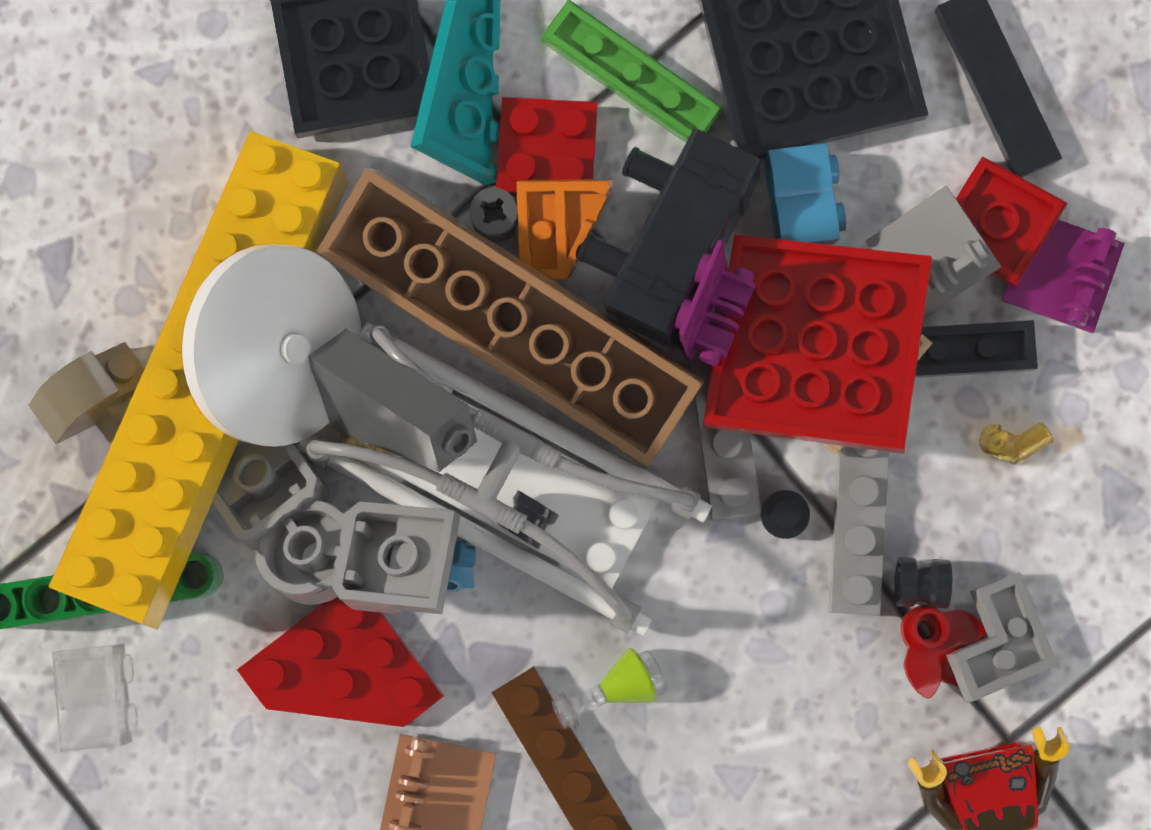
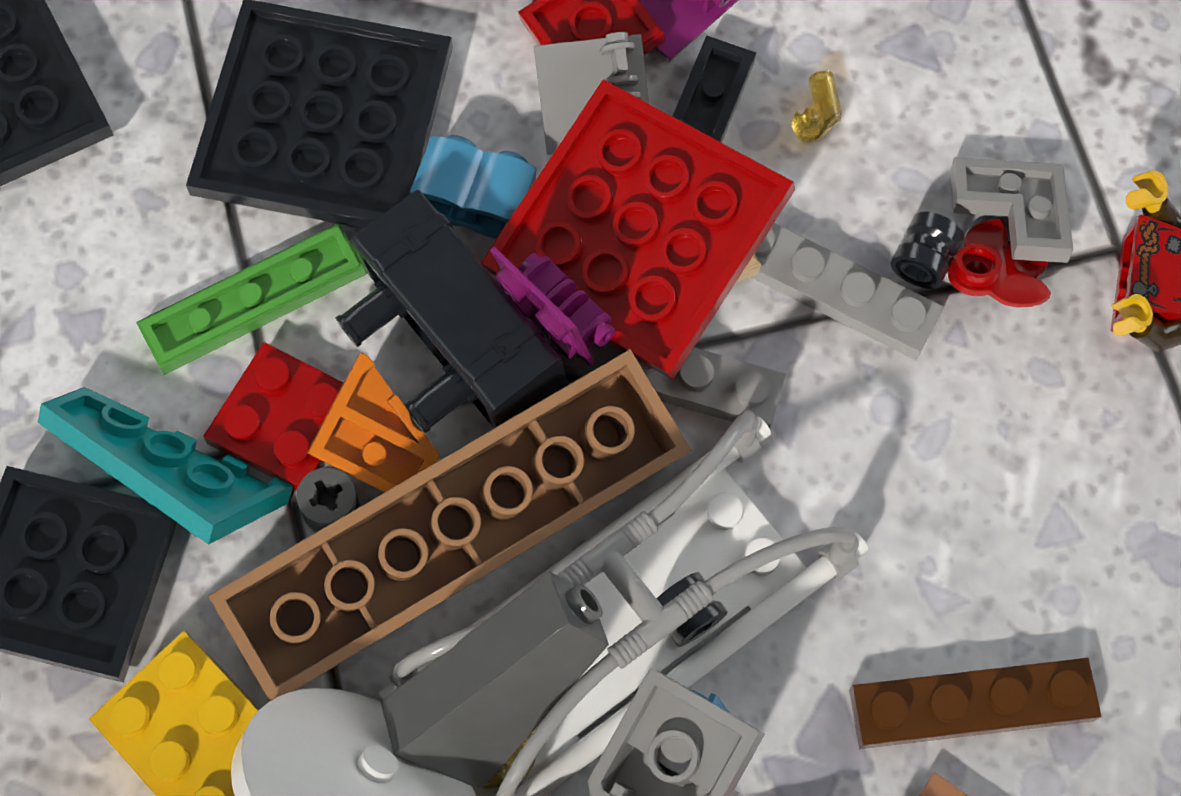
camera: 75 degrees left, 15 degrees down
piece [552,648,665,729] -> none
black plate [760,490,810,539] -> none

